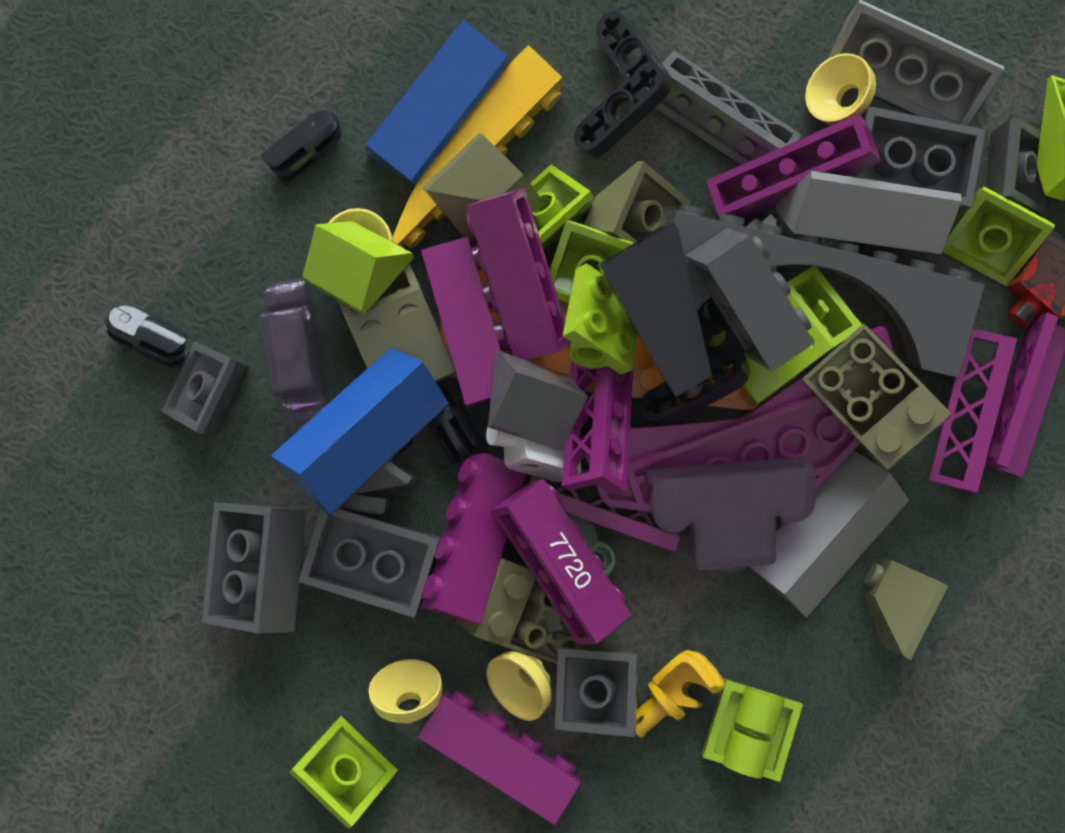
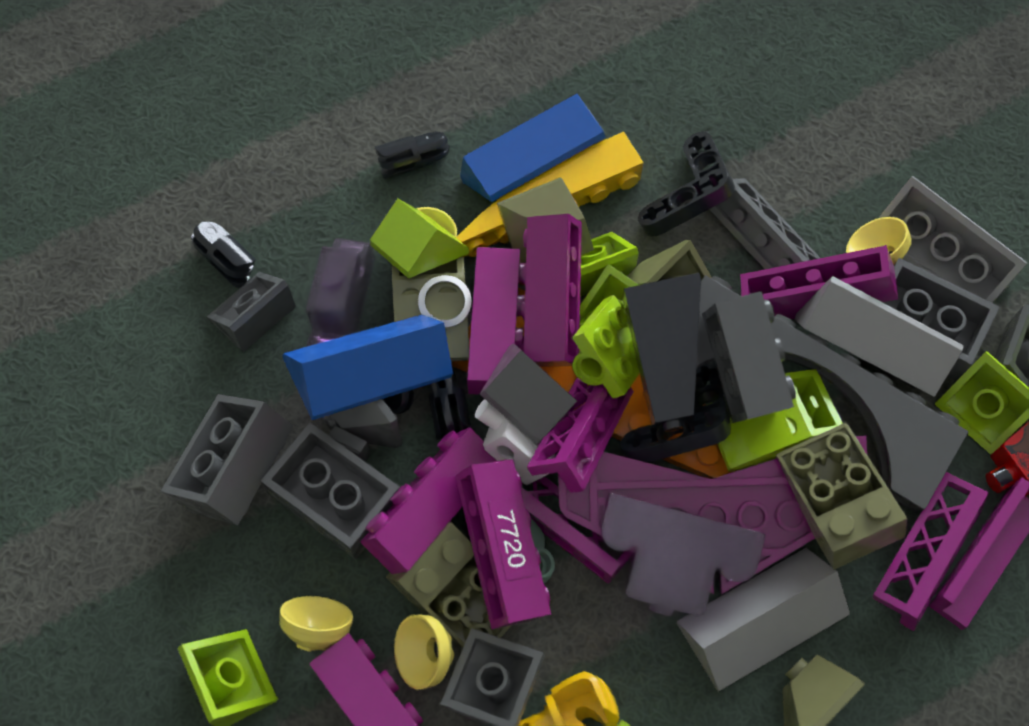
camera: 20 degrees right, 20 degrees down
none -> white piece [418,275,472,328]

